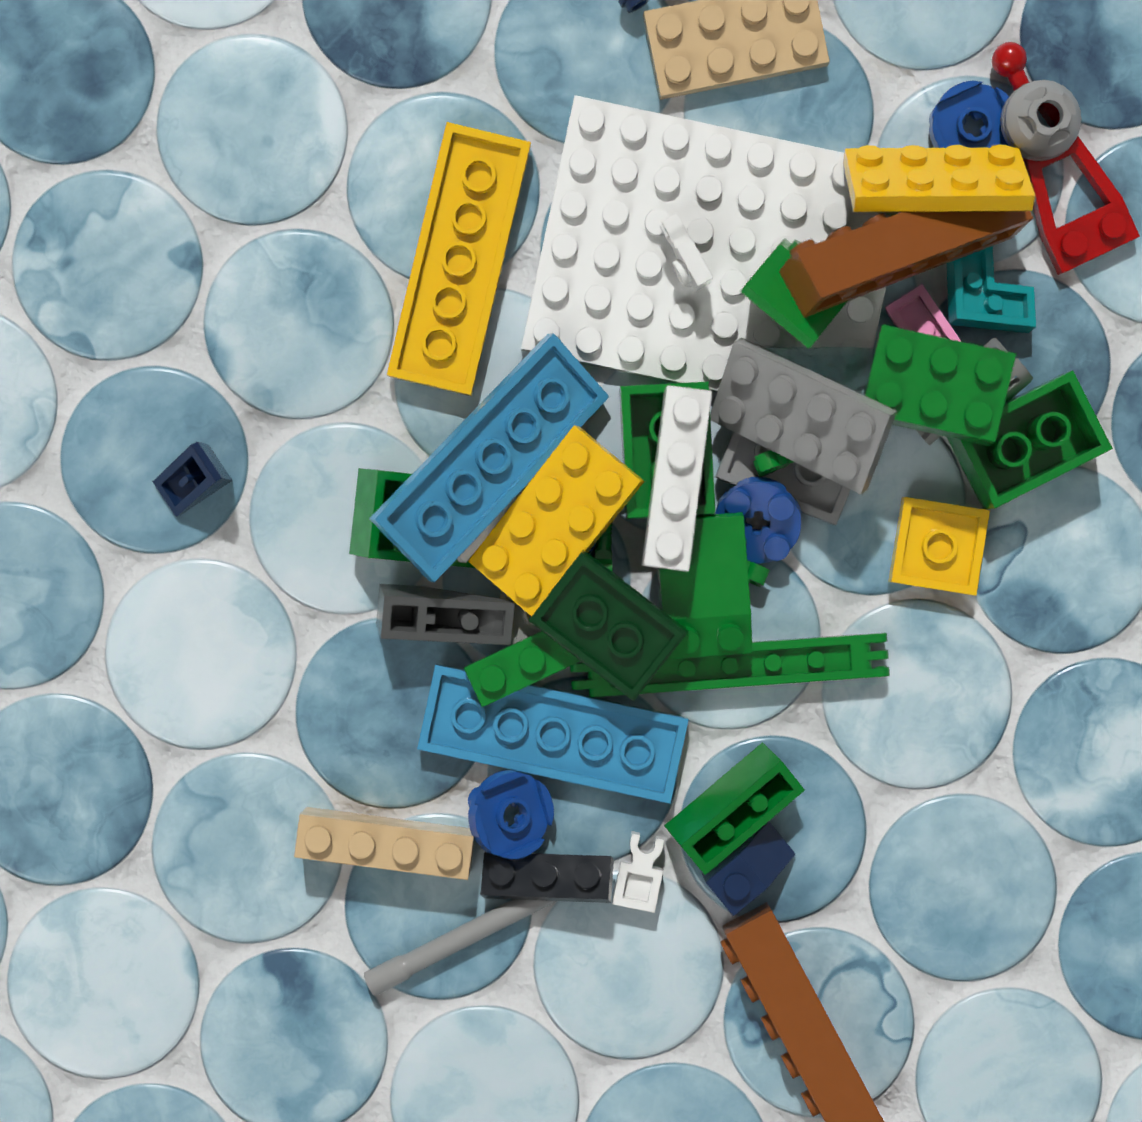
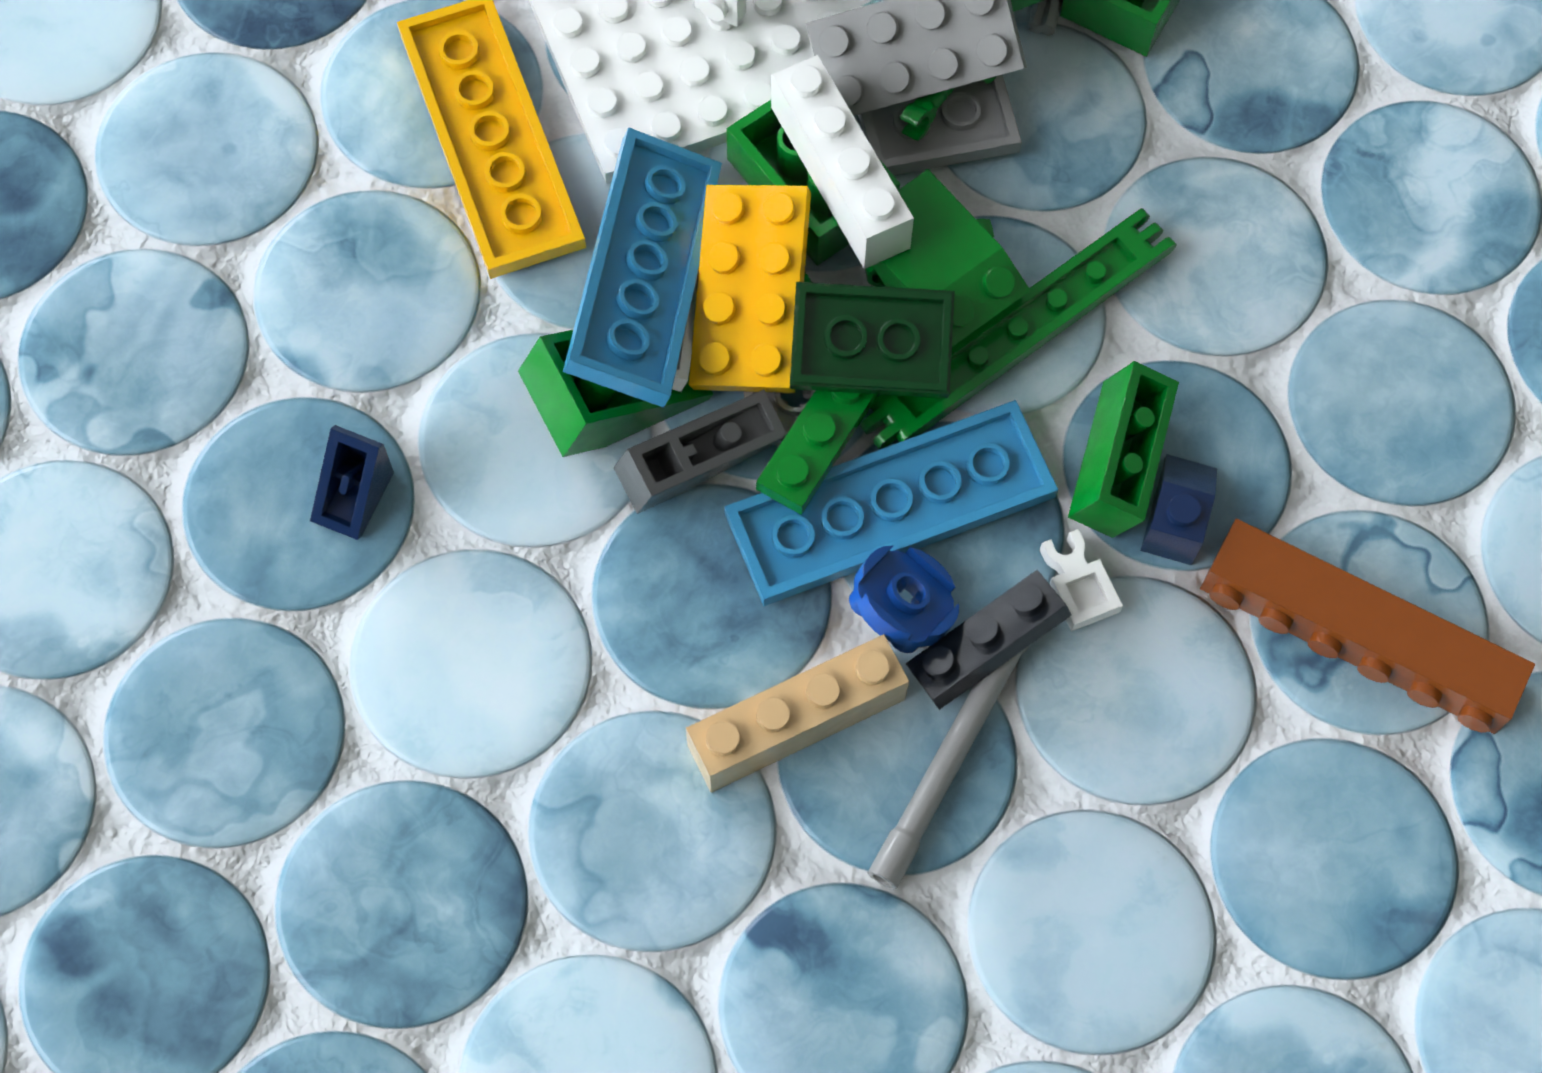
camera: 35 degrees left, 20 degrees down
blue plate [715,477,802,564] -> none
yellow plate [888,497,990,596] -> none

